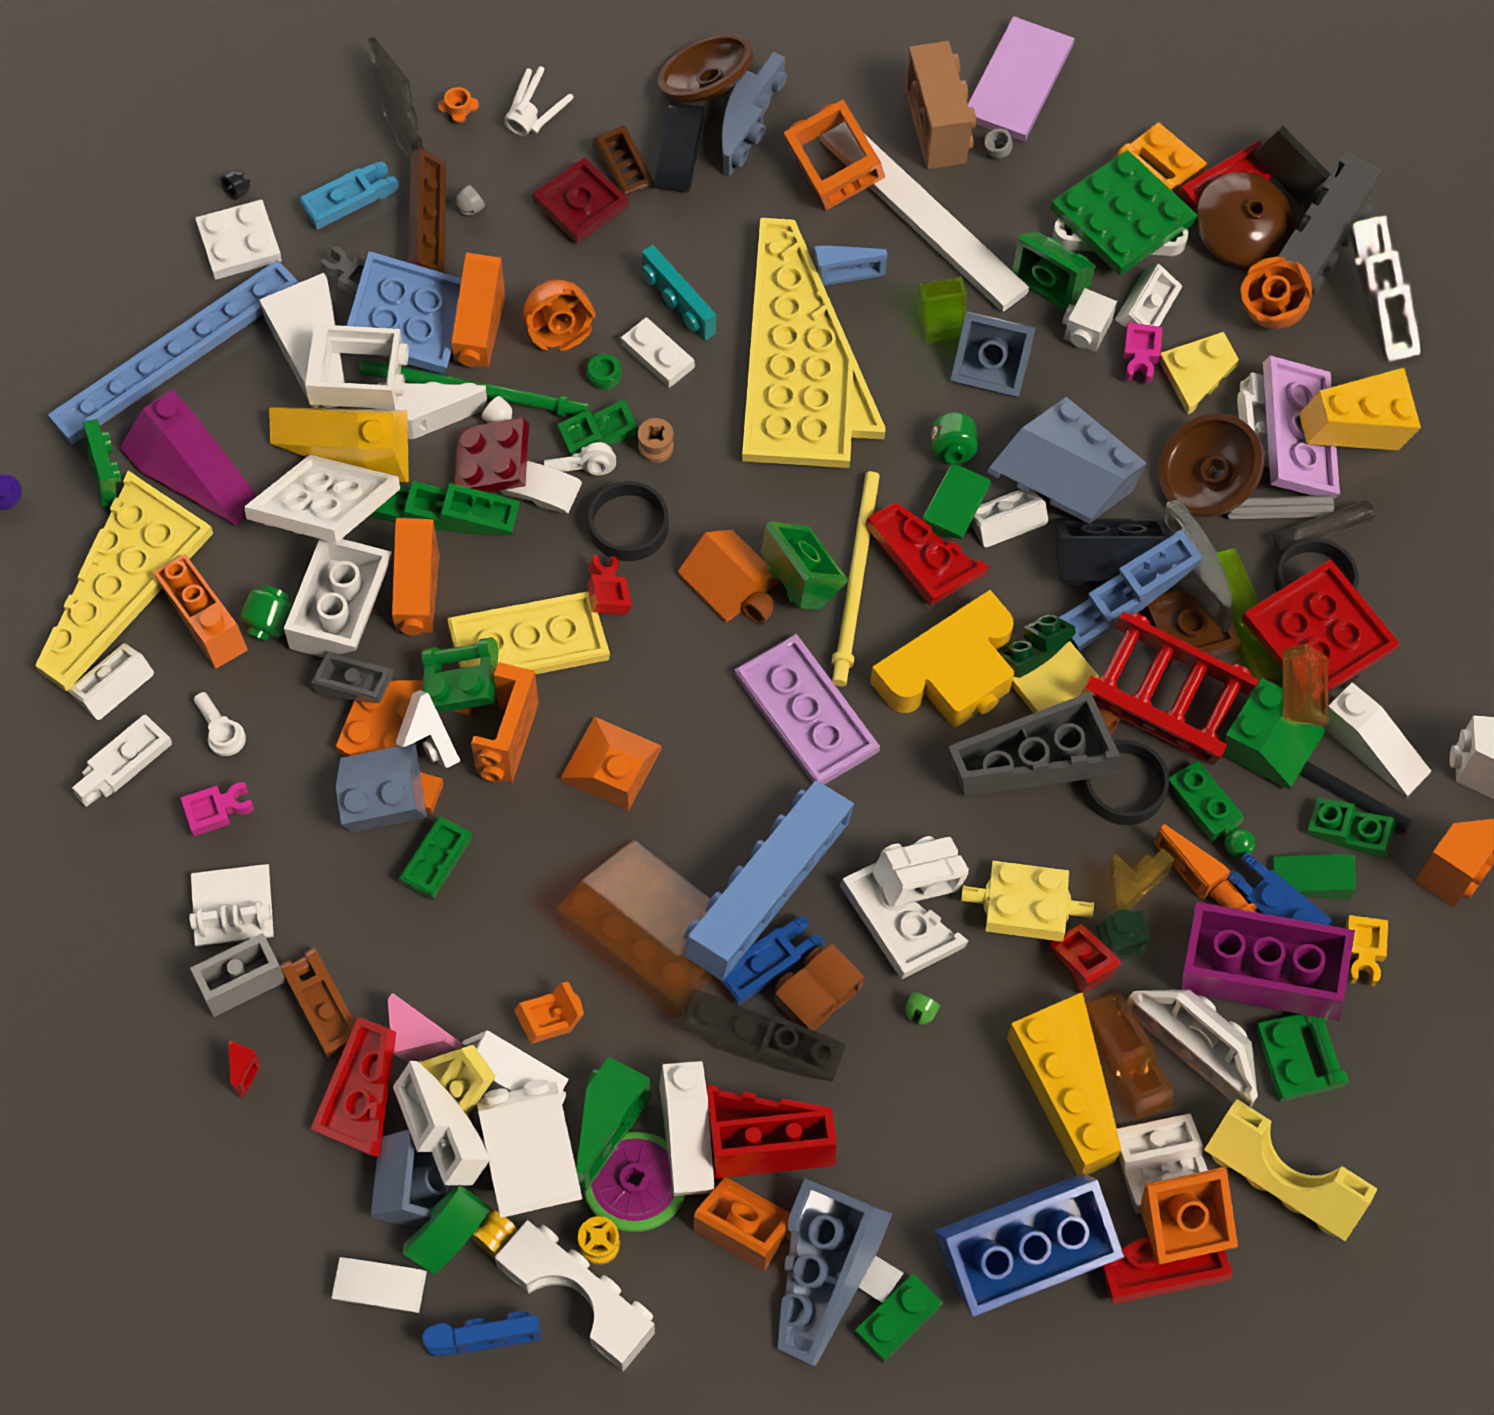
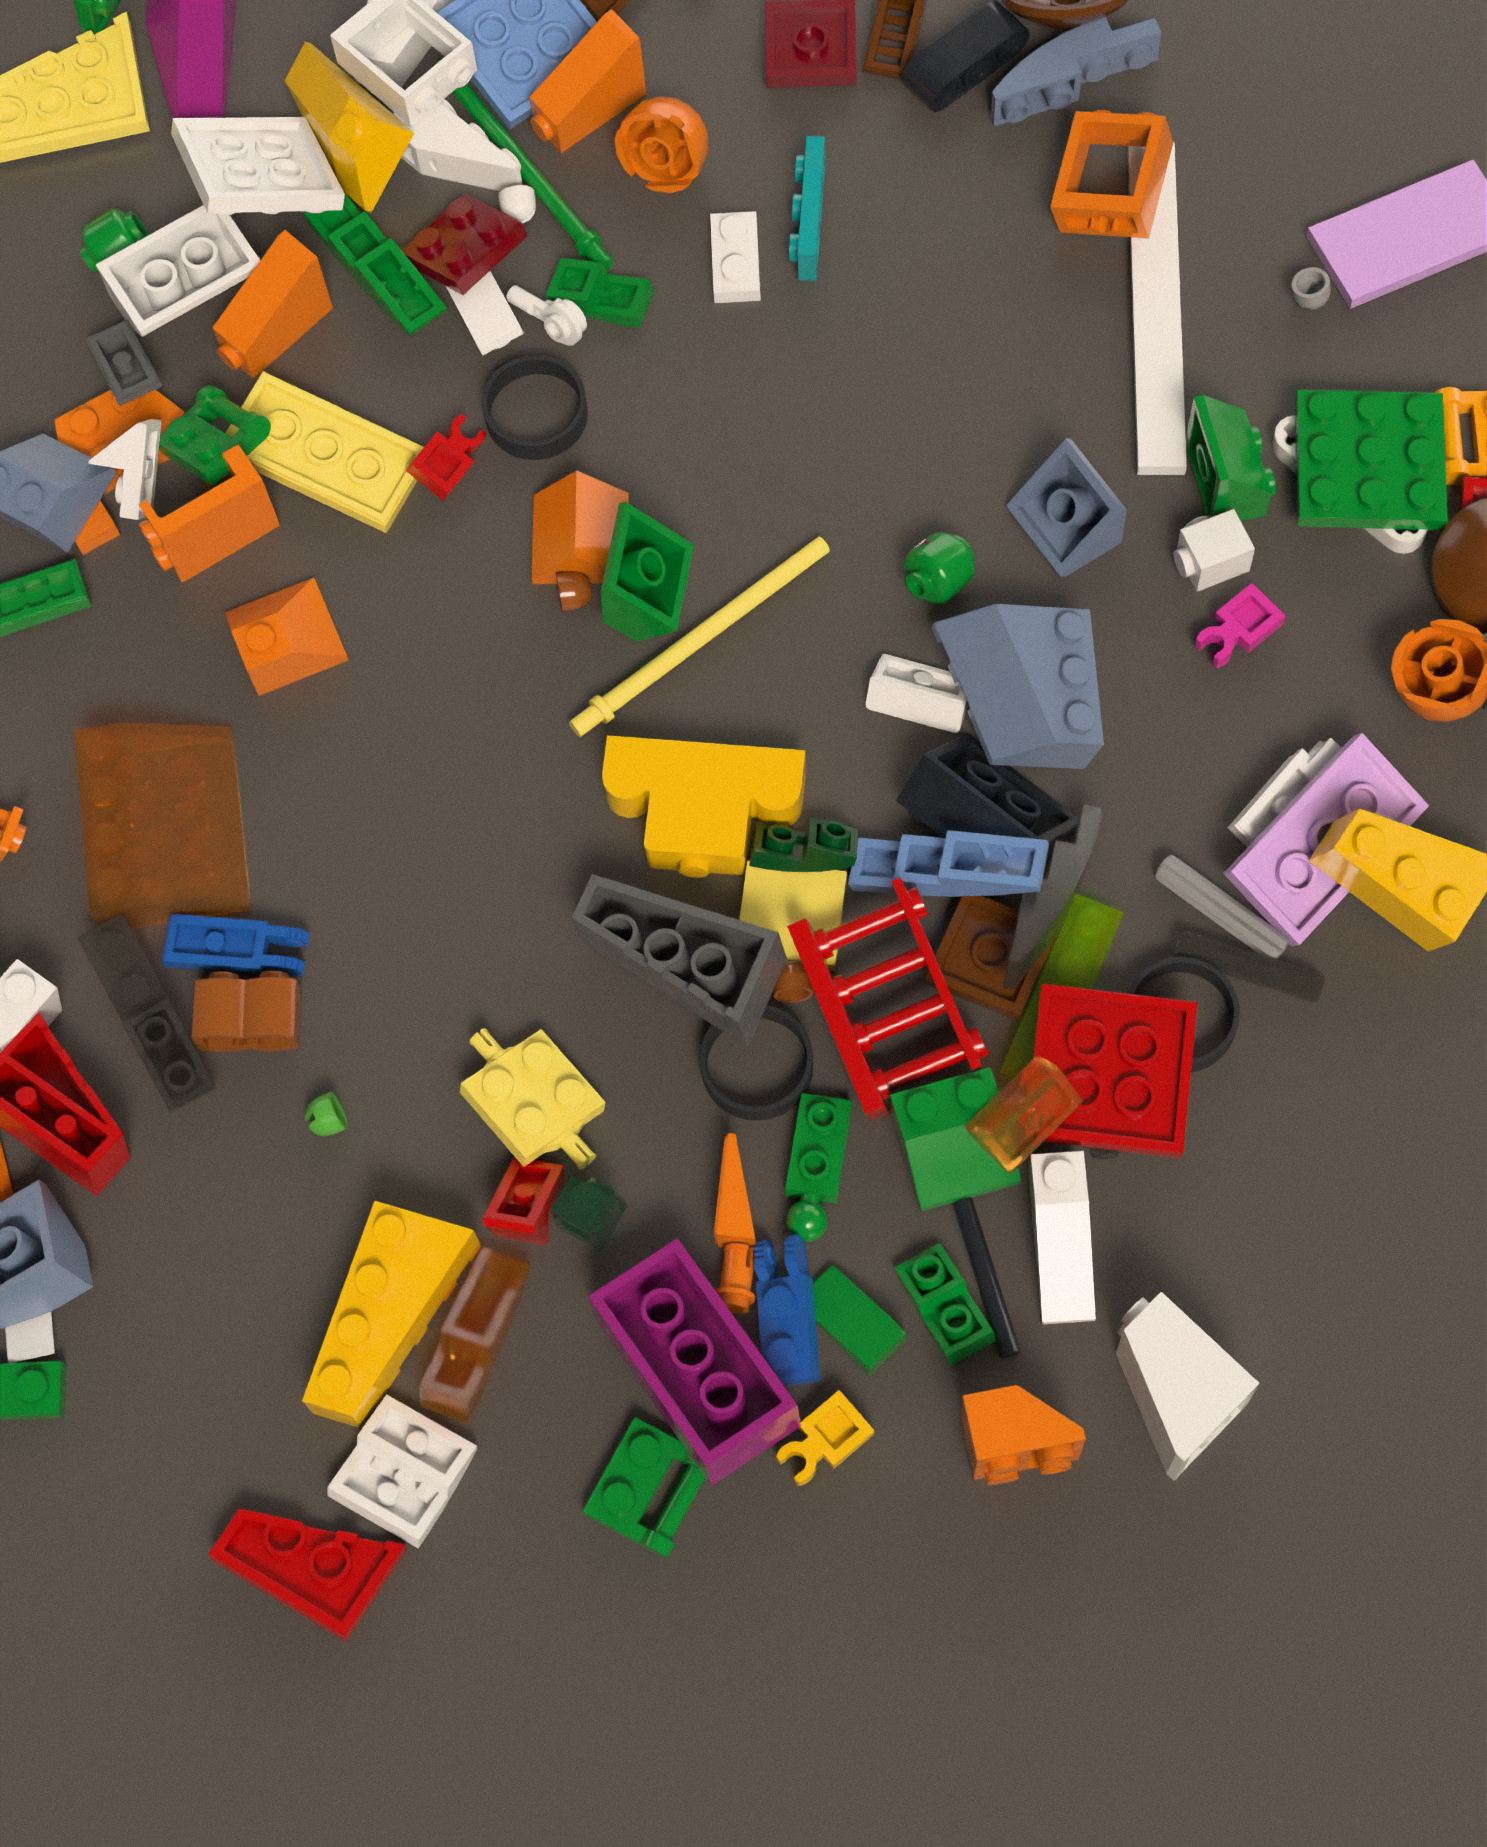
camera: 50 degrees right, 5 degrees up
orange slope [153,554,248,669] -> none
green tile [586,354,622,390] -> none
medium nougat wheel [638,418,674,463] -> none
medium blue brick [683,780,854,981] -> none
lavender tile [734,634,880,785] -> none
light yellow wing [742,218,885,468] -> none
medium blue slope [813,245,887,286] -> none
white wing [840,863,968,980] -> none
red wing [865,502,990,606] -> none
white brick [873,836,969,907] -> none
medium nougat brick [905,41,976,170] -> none
clear neon green piece [916,277,967,344] -> none
green slope [923,464,991,539] -> none
blue slope [934,1173,1124,1317] -> none
clear yellow slope [1108,849,1174,922] -> none
white slope [1115,264,1182,327] -> none
white wedge [1124,990,1258,1107] -> none
orange slope [1140,1167,1238,1264] -> none
reddish brown dish [1158,413,1264,517] -> none
light yellow wing [1159,332,1239,414] -> none
light yellow arch [1204,1099,1377,1241] -> none

